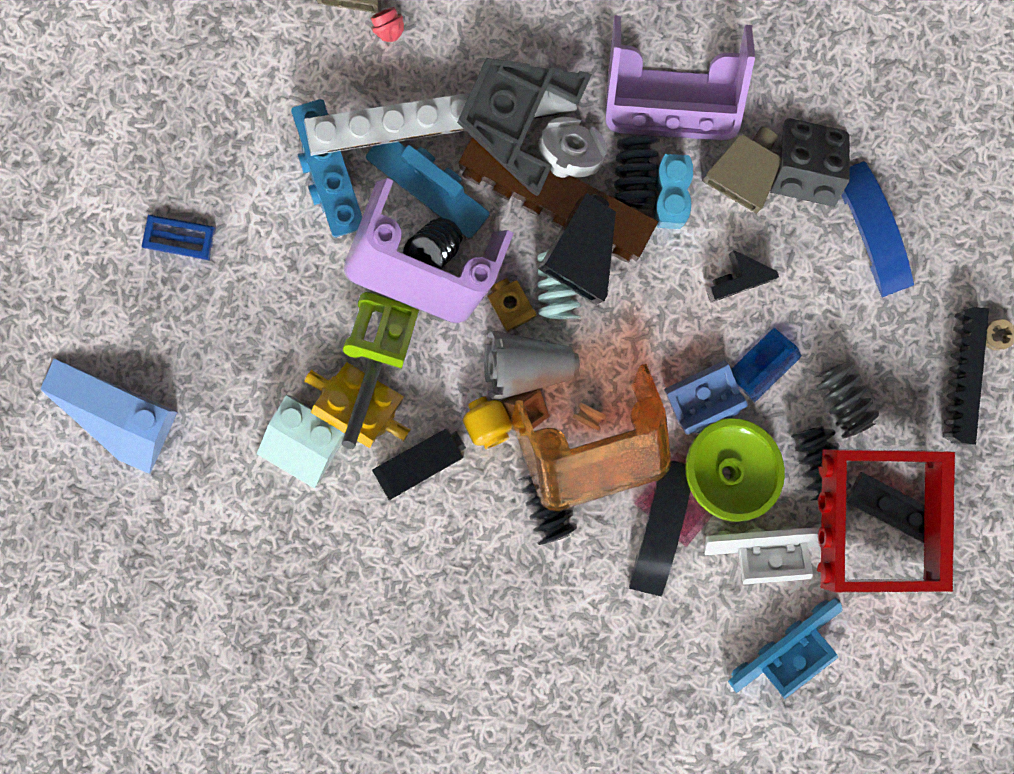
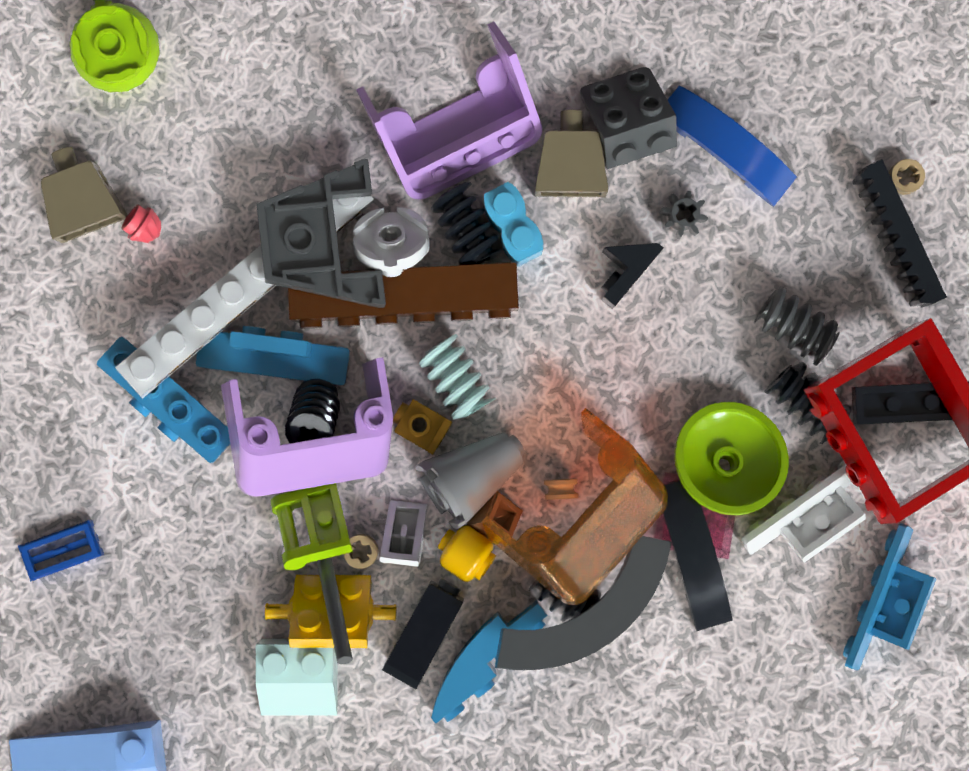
camera: 30 degrees left, 0 degrees up
black slope [538,193,616,305] -> none
medium blue bracket [664,360,748,435] -> none
clear blue slope [731,328,802,403] -> none
none -> tan bush [344,534,379,569]
none -> white slope [380,500,427,567]
none -> dark azure slope [431,600,548,724]
none -> dark grey tile [494,534,672,670]
none -> dark grey gear [660,190,708,239]

